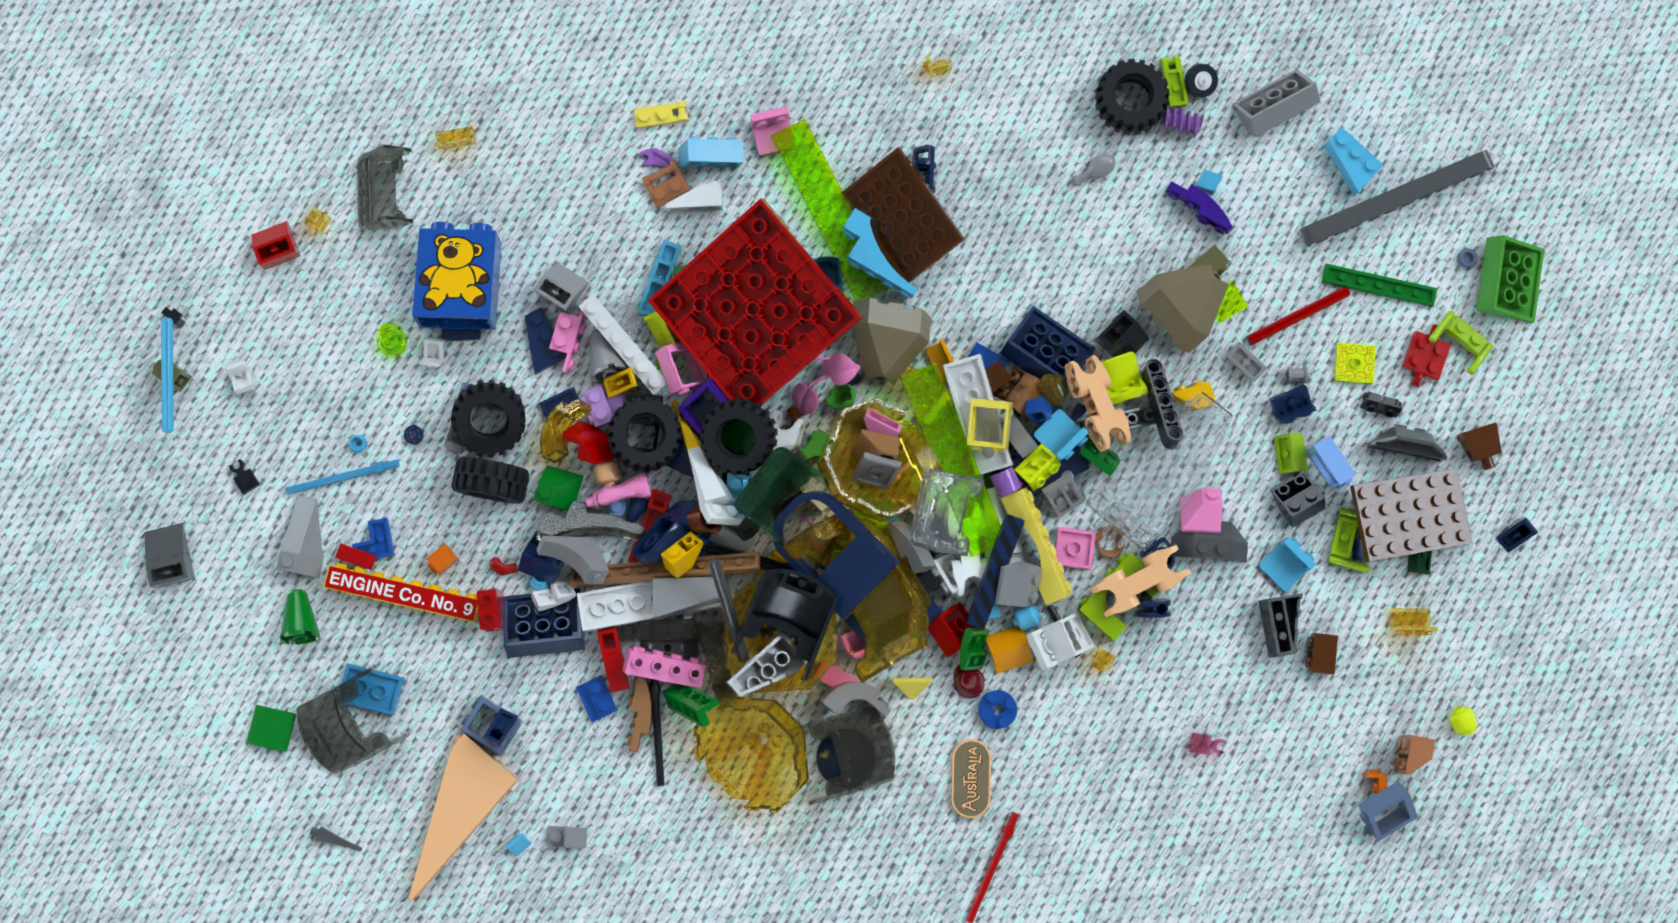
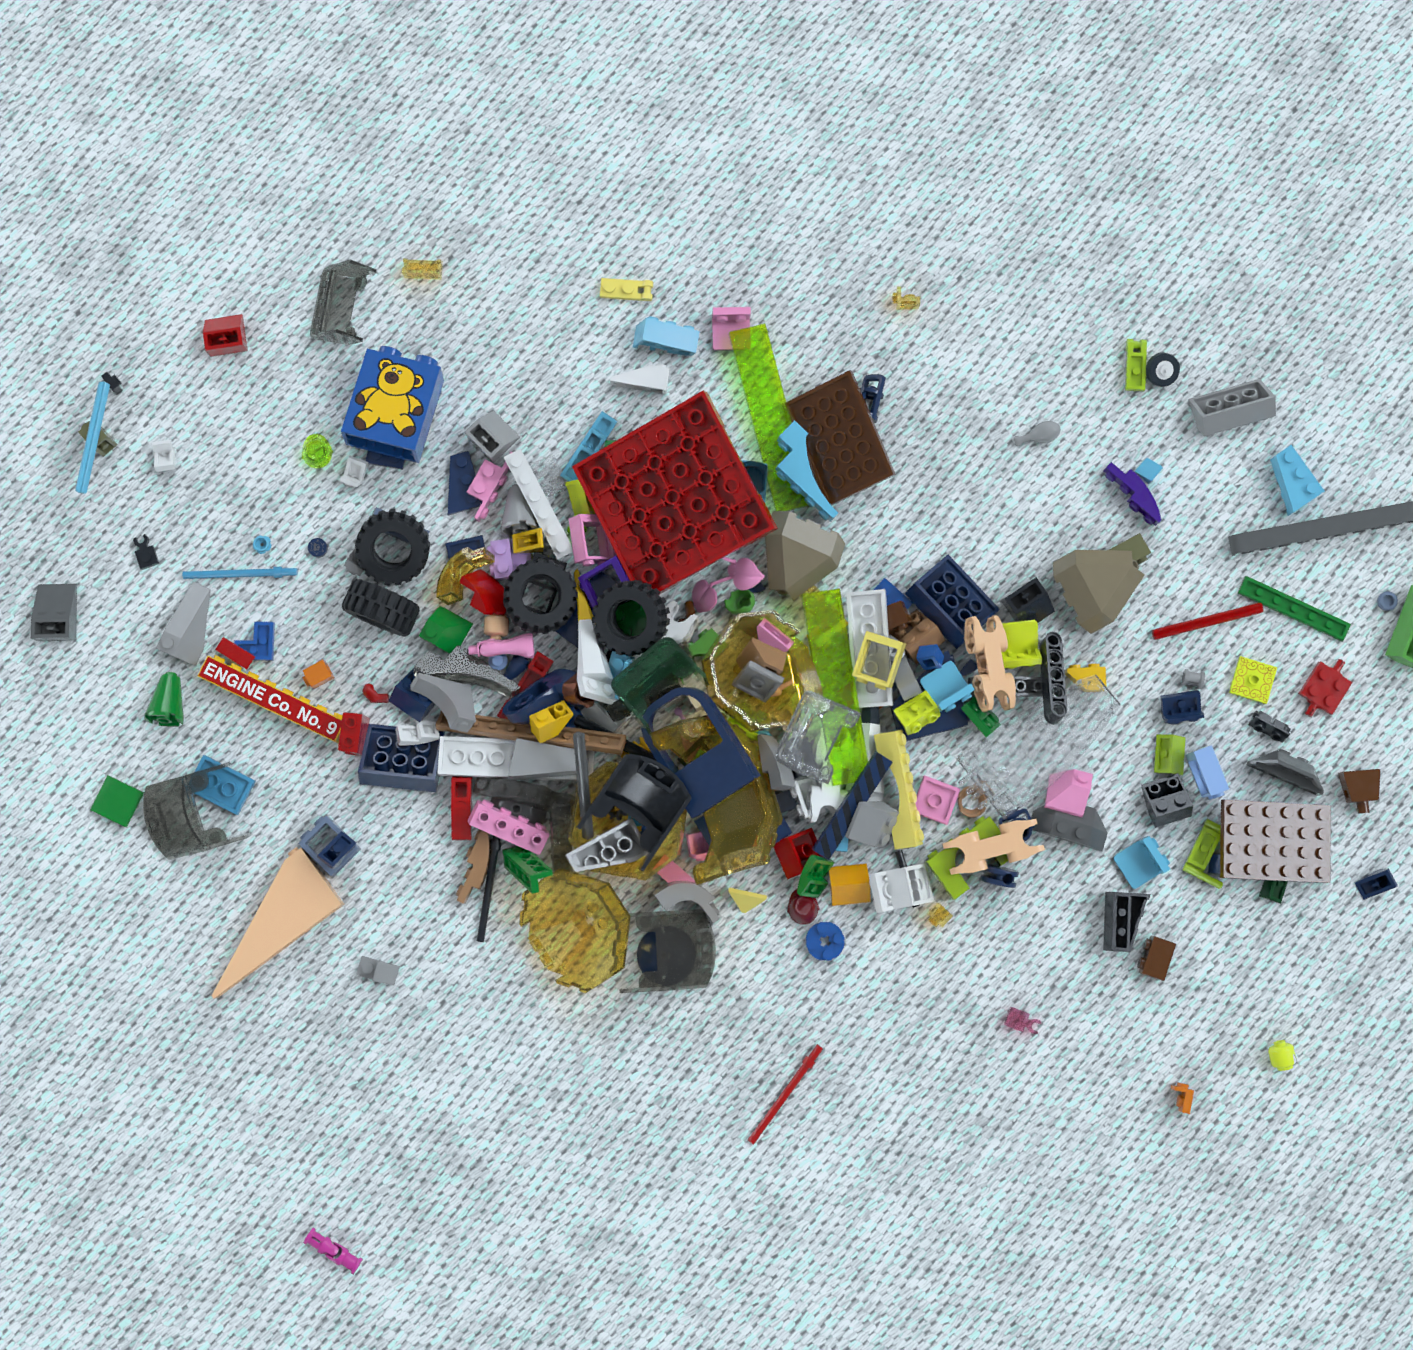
camera: 15 degrees right, 0 degrees up
clear yellow plate [303,207,332,235] -> none
dark grey piece [310,827,362,851] -> none
medium azure slope [506,833,532,856] -> none
medium azure plate [529,576,549,590] -> none
blue plate [576,675,618,722] -> none
medium lavender piece [638,148,676,177] -> none
nougat plate [642,160,690,208] -> none
light orange panel [925,339,954,384] -> none
dark tan tile [951,739,991,818] -> none
medium lavender piece [990,466,1023,498] -> none
medium azure head [1012,605,1042,631] -> none
clear yellow brick [1036,374,1069,405] -> none
light grey plate [1042,470,1086,518] -> none
black tyre [1095,59,1170,135] -> none
medium lavender piece [1162,106,1204,137] -> none
clear neon green piece [1216,280,1249,323] -> none
light grey hinge [1226,342,1267,382] -> none
sand blue window [1359,781,1418,841] -> none
clear yellow bracket [1390,608,1438,636] -> none
nougat slope [1394,735,1435,775] -> none
lime plate [1429,311,1493,375] -> none

